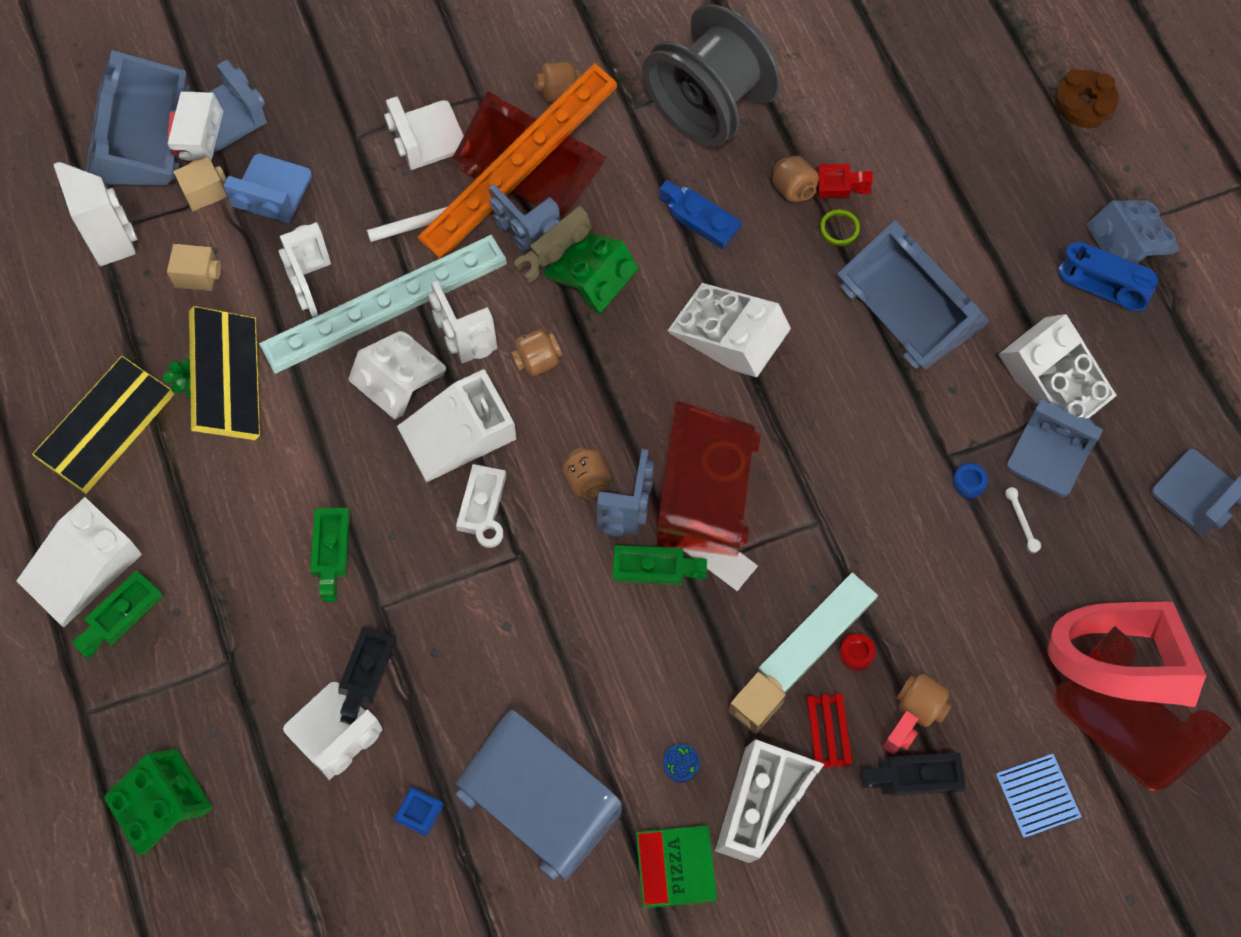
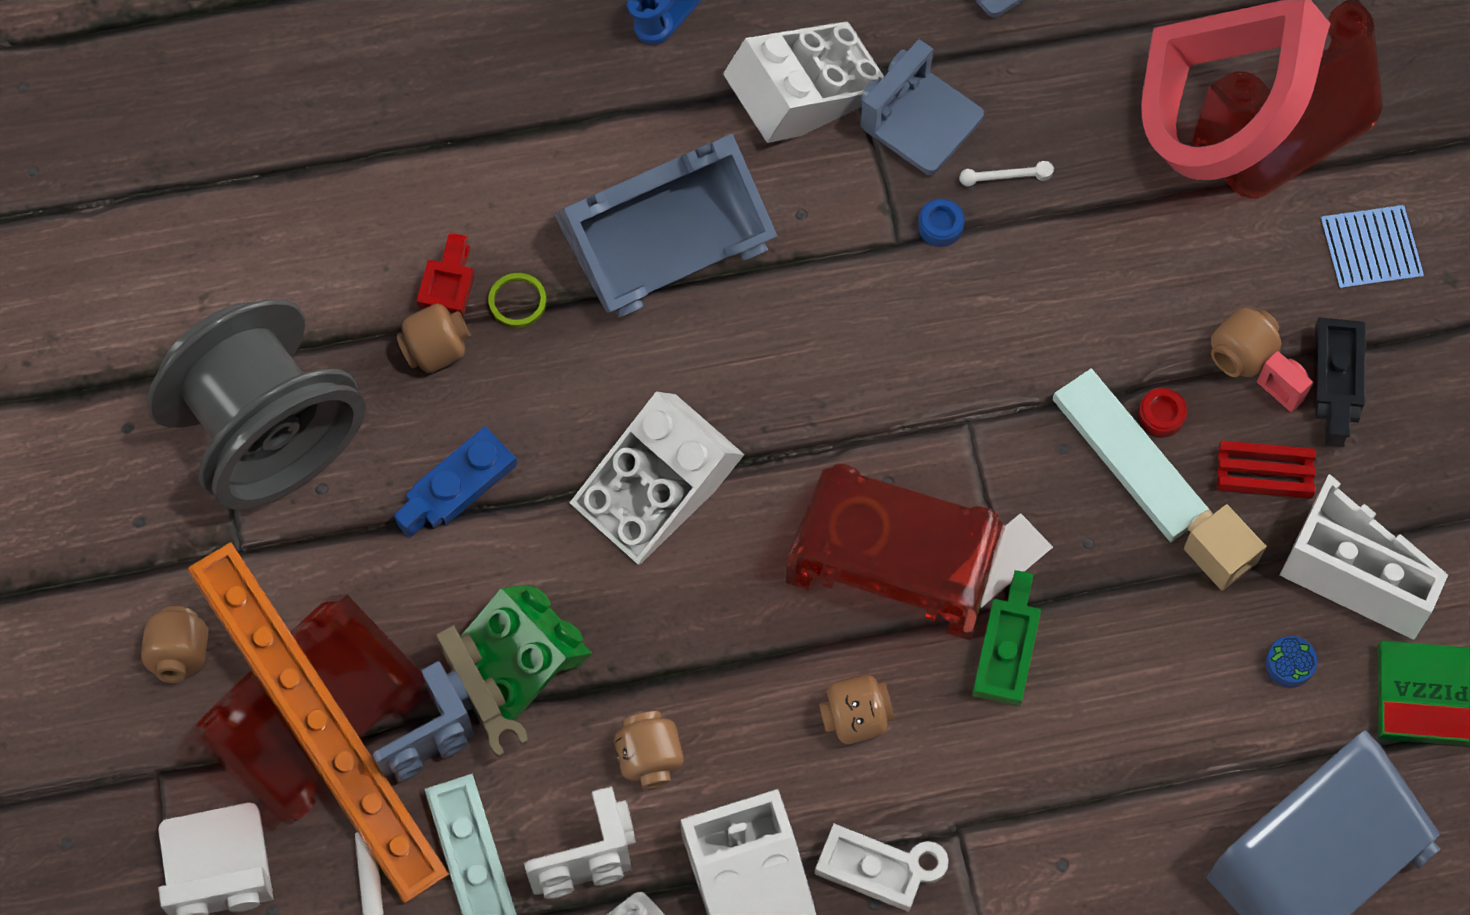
camera: 80 degrees left, 0 degrees up
sand blue bracket [597,448,654,536] -> none

